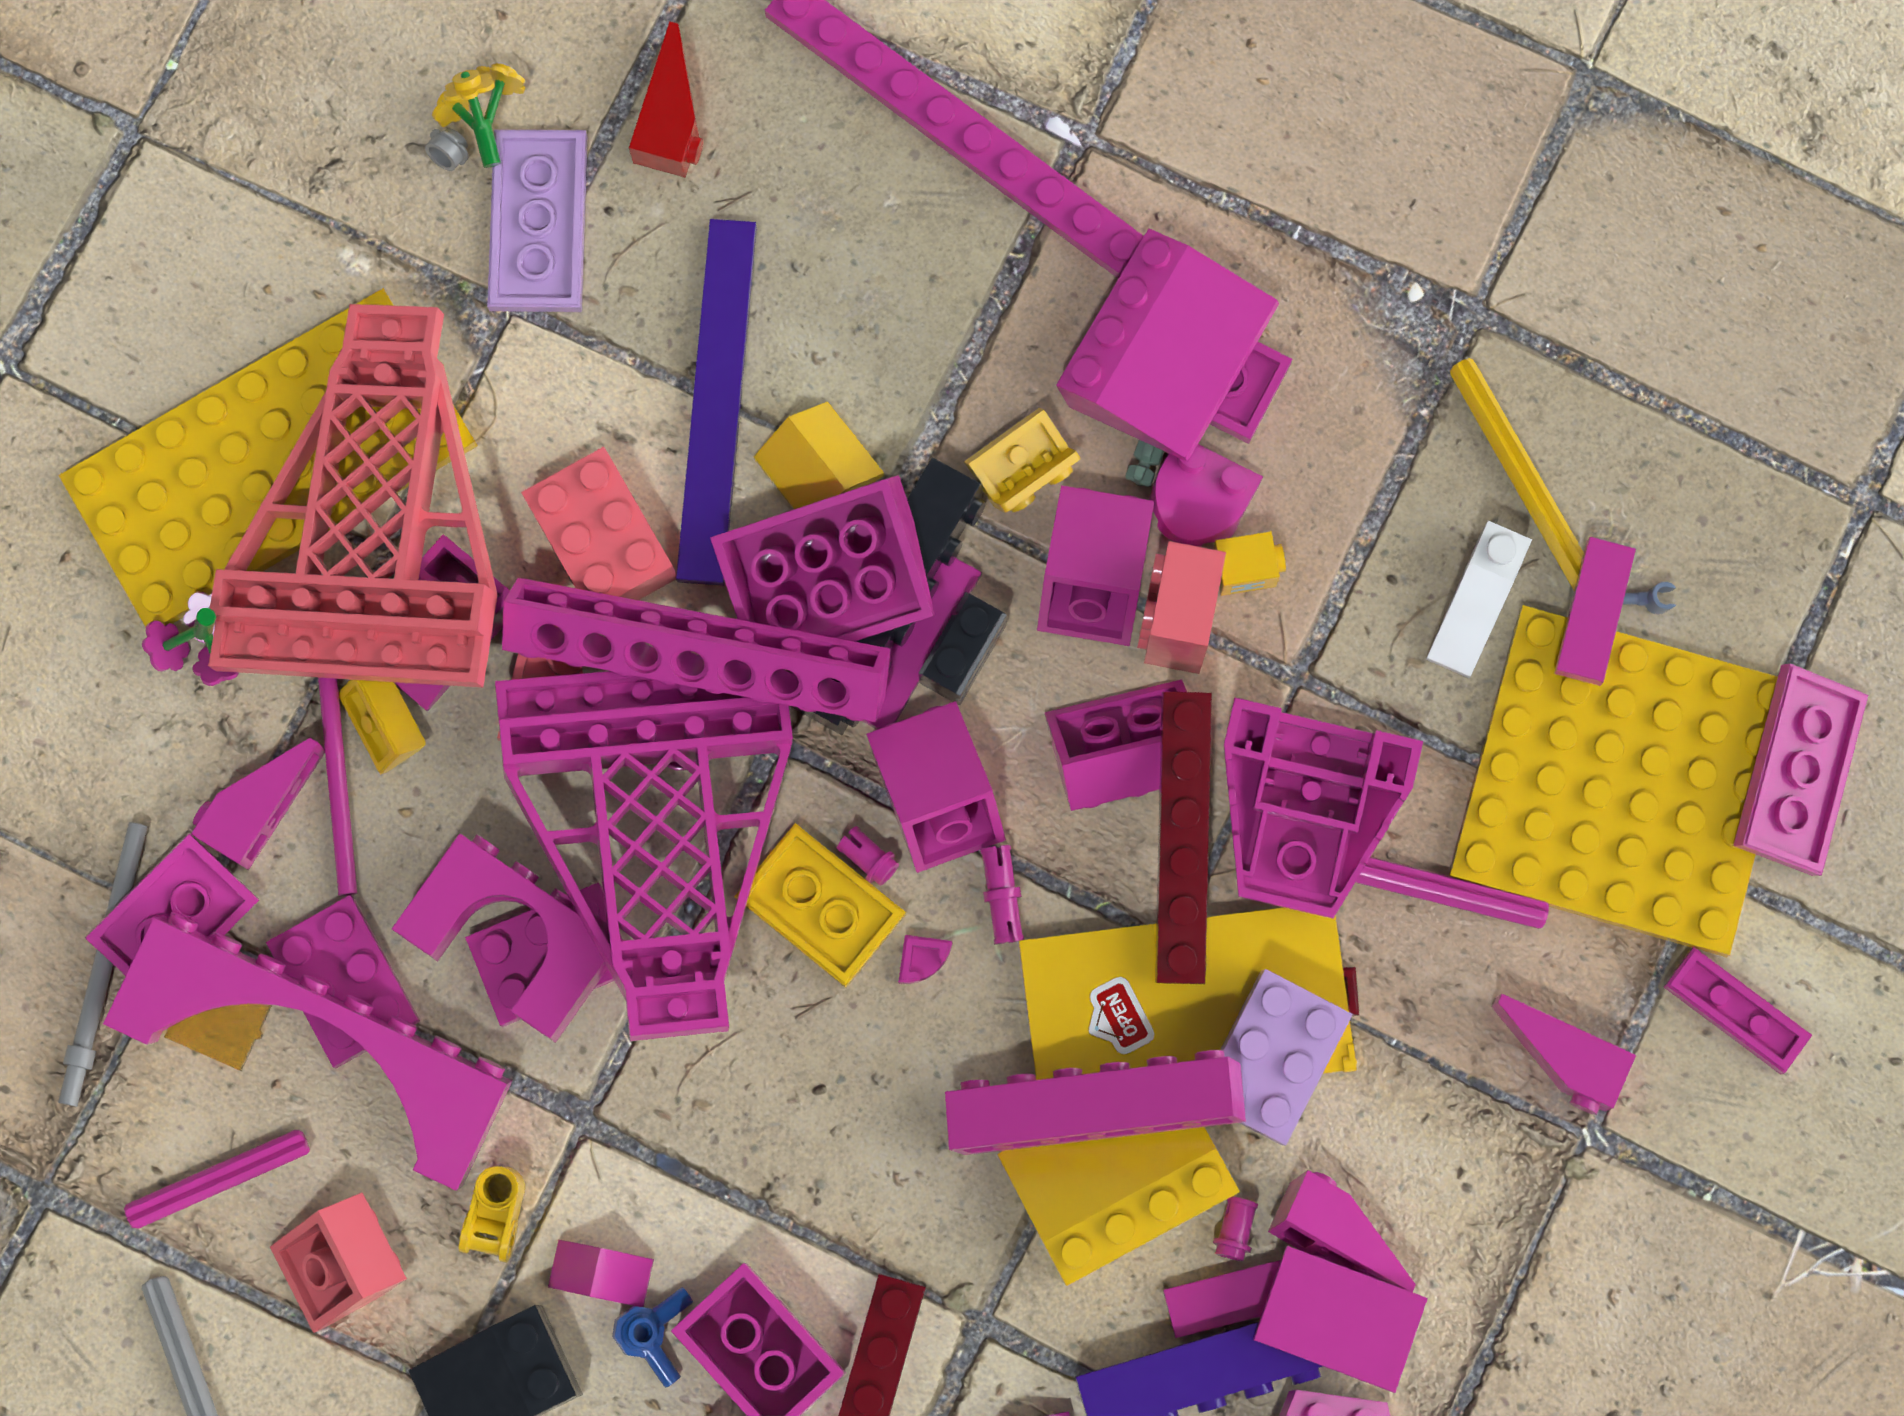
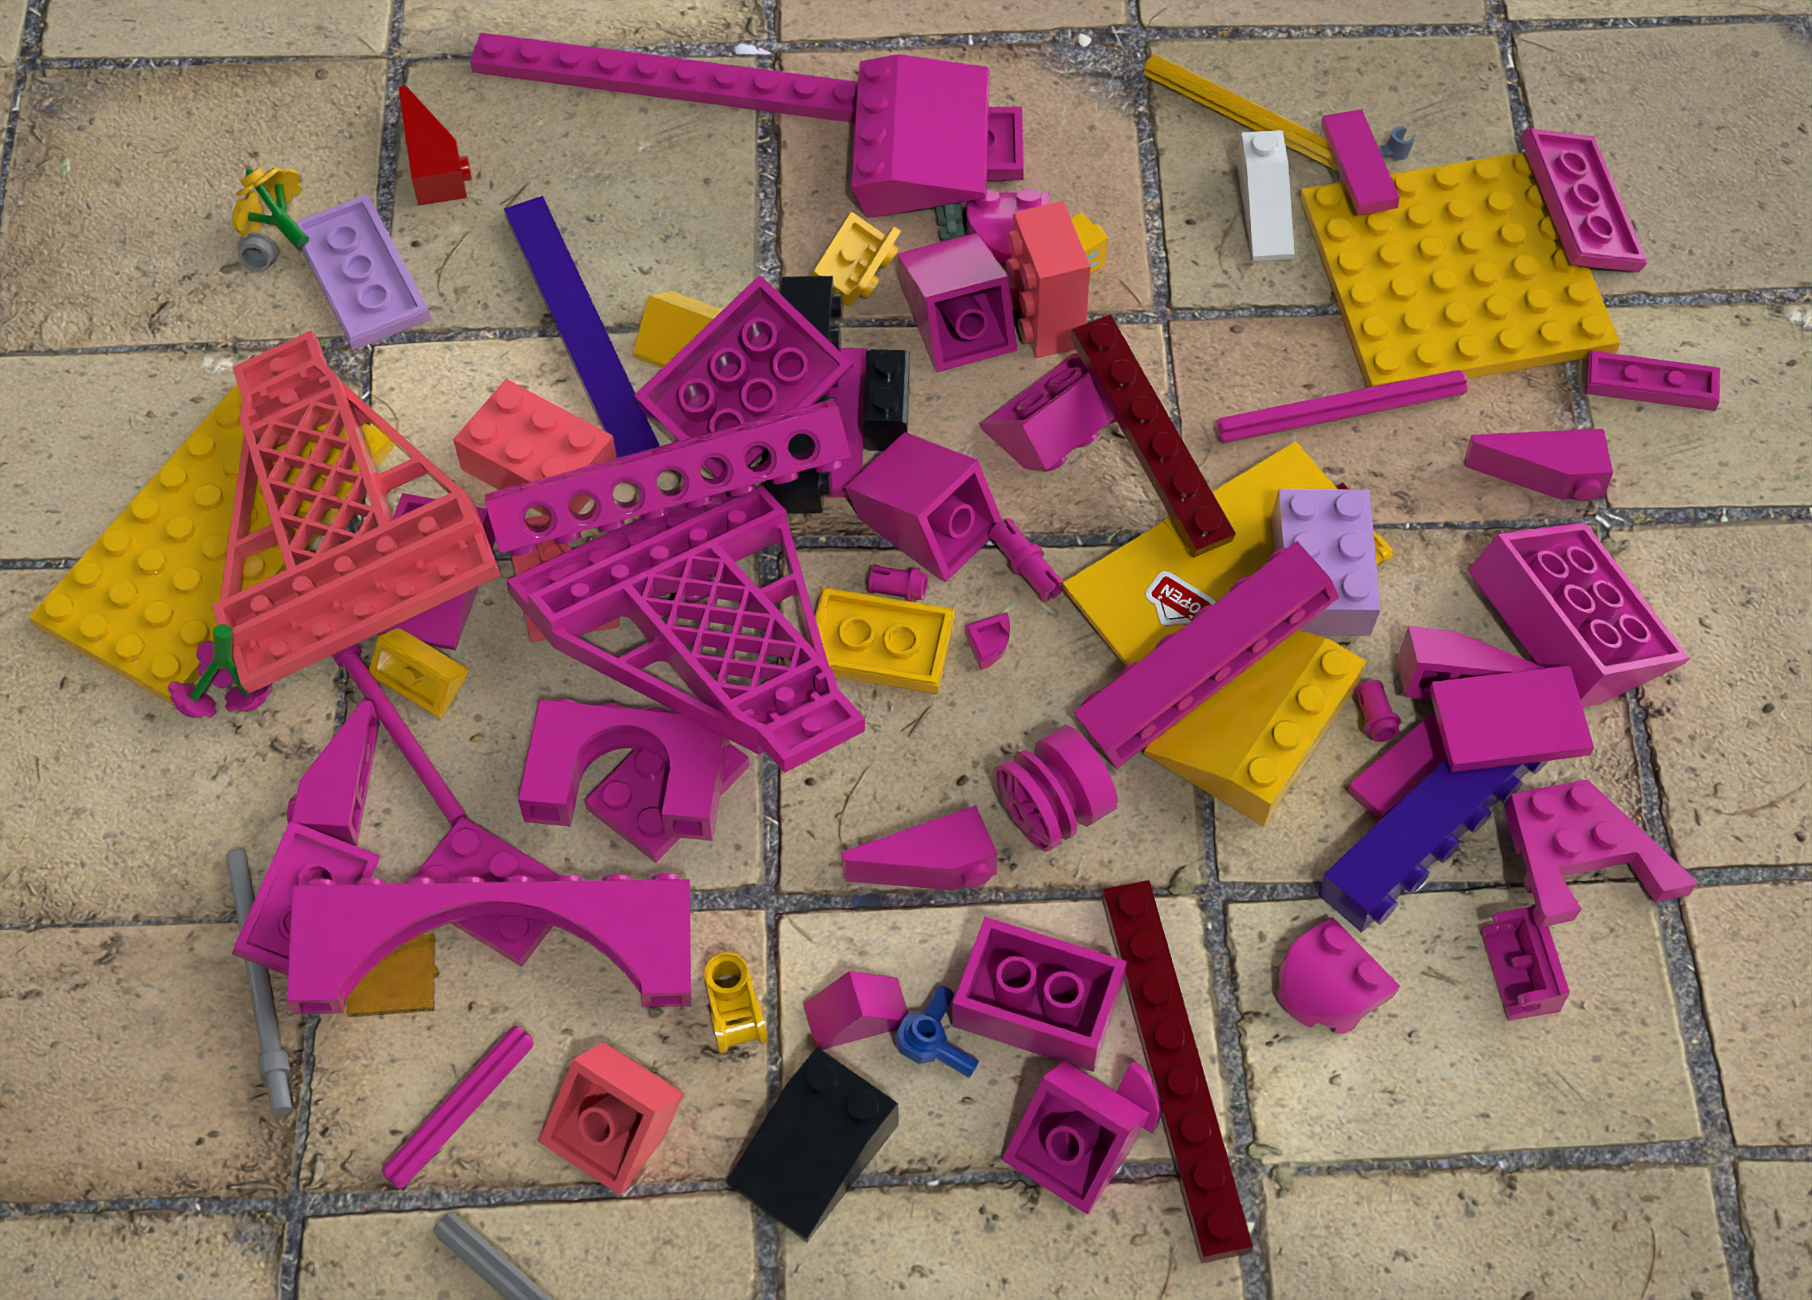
camera: 30 degrees left, 20 degrees down
dark pink wedge [1224,698,1423,919] -> none
none -> dark pink slope [841,805,998,890]
none -> dark pink wheel [994,725,1118,852]
none -> dark pink slope [1468,522,1690,708]

